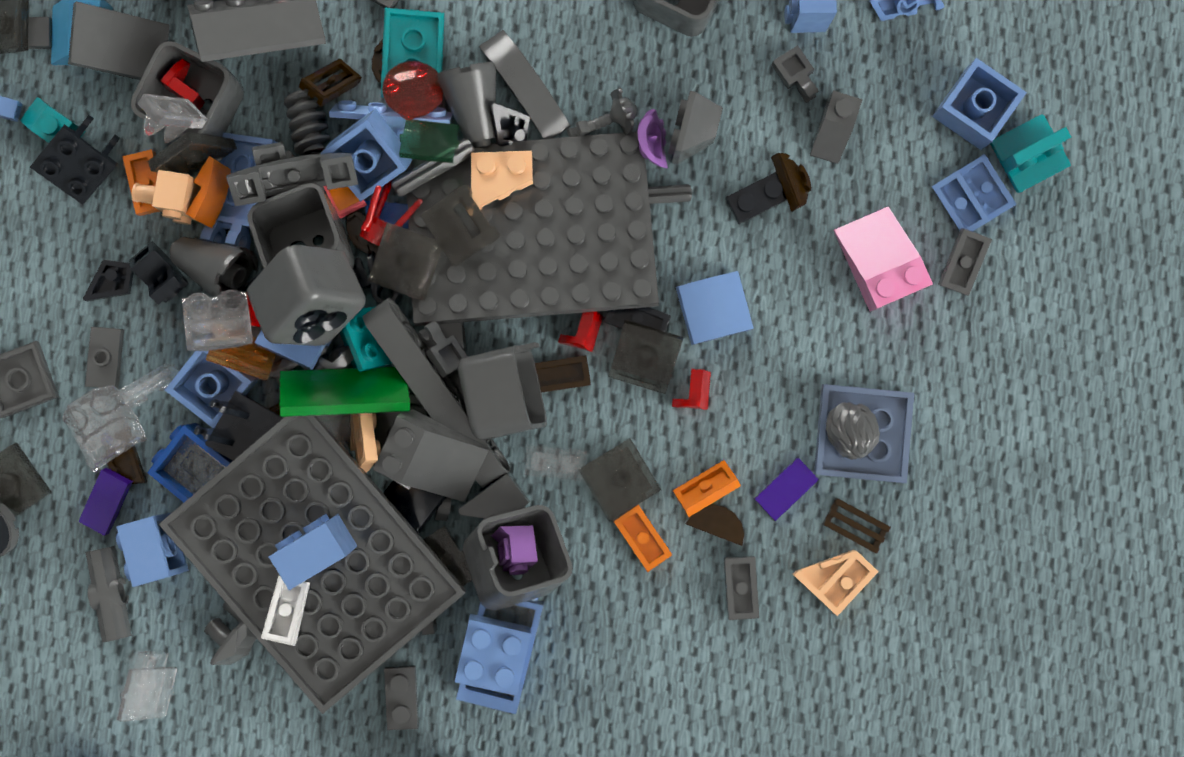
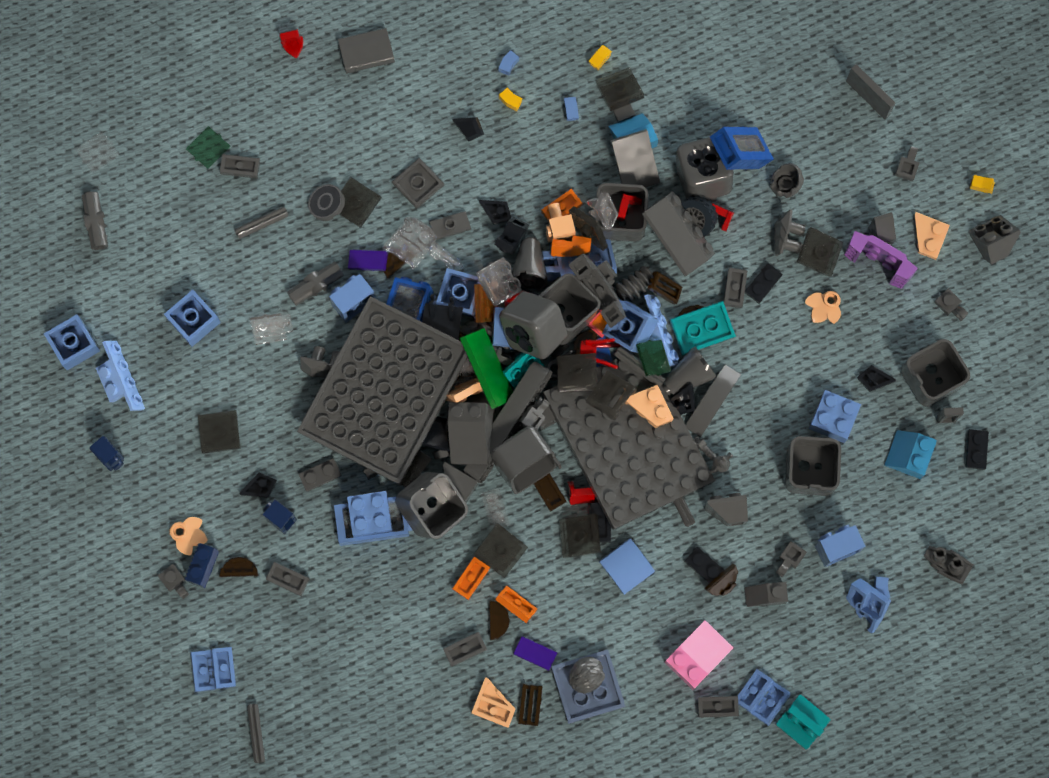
camera: 65 degrees right, 10 degrees down
teal slope [20,97,86,143] -> none
black plate [30,115,120,205] -> none
white slope [261,576,310,646] -> none
medium blue brick [269,514,357,590] -> none
clear red dish [382,61,443,120] -> none
medium lavender window [491,525,538,575] -> none
medium lavender hat [638,109,668,168] -> none
red tile [672,369,711,410] -> none
medium blue brick [932,58,1027,150] -> none

